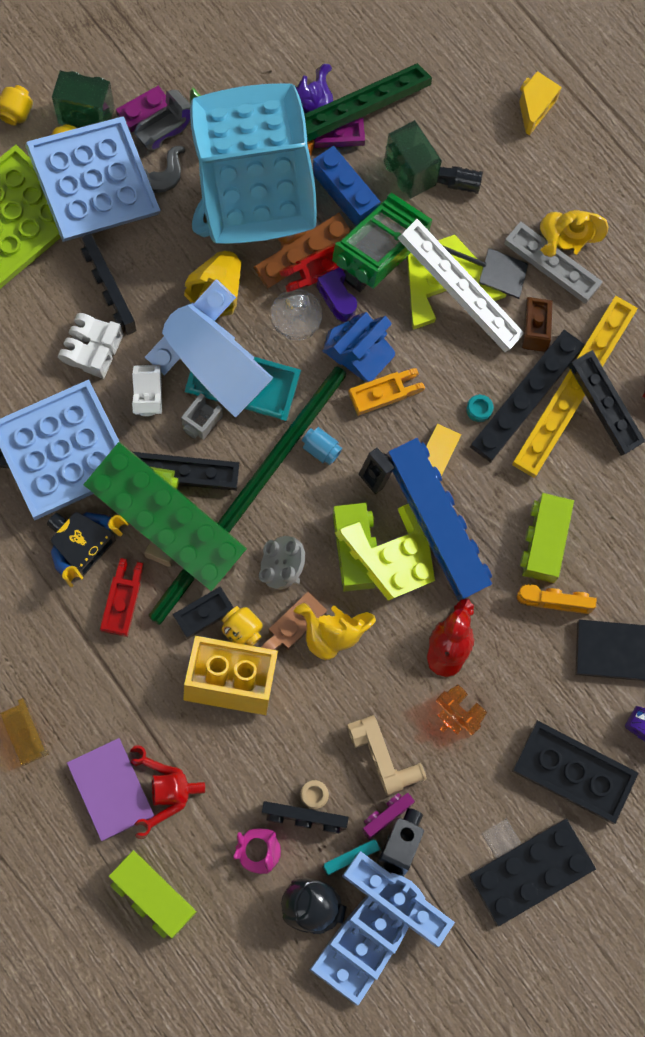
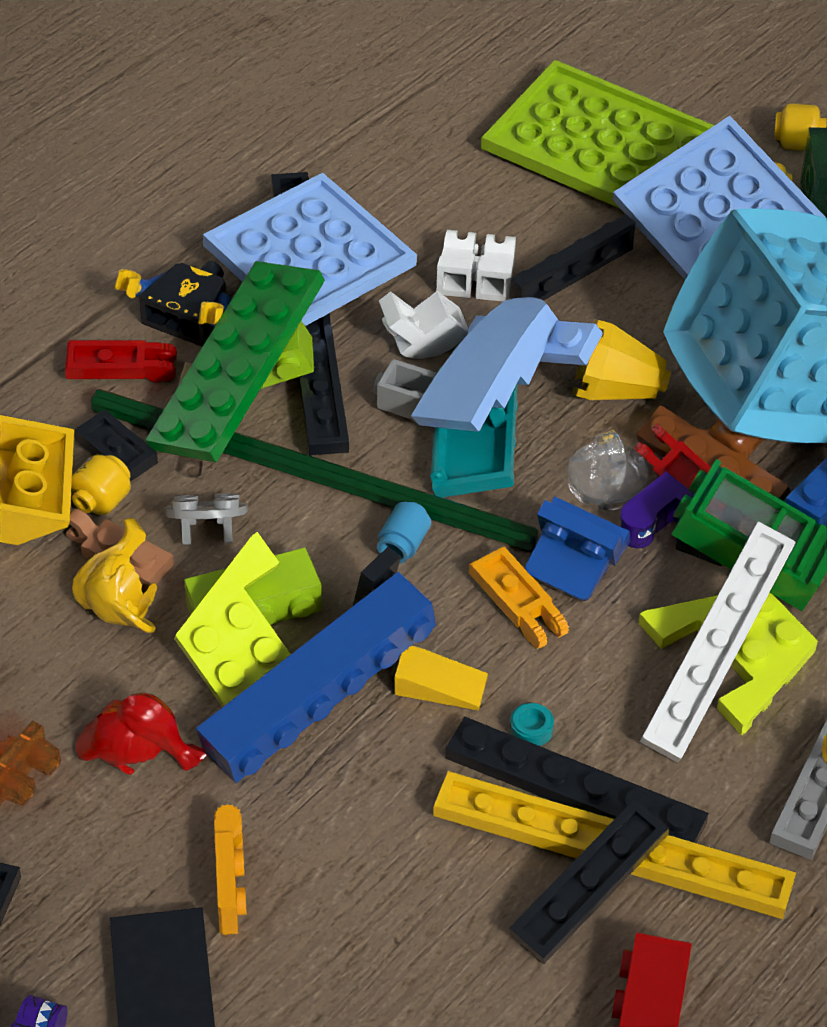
camera: 85 degrees right, 25 degrees down
piece [442,245,528,299] -> none
lime brick [520,493,574,583] -> none
reddish brown slope [522,297,553,352] -> none

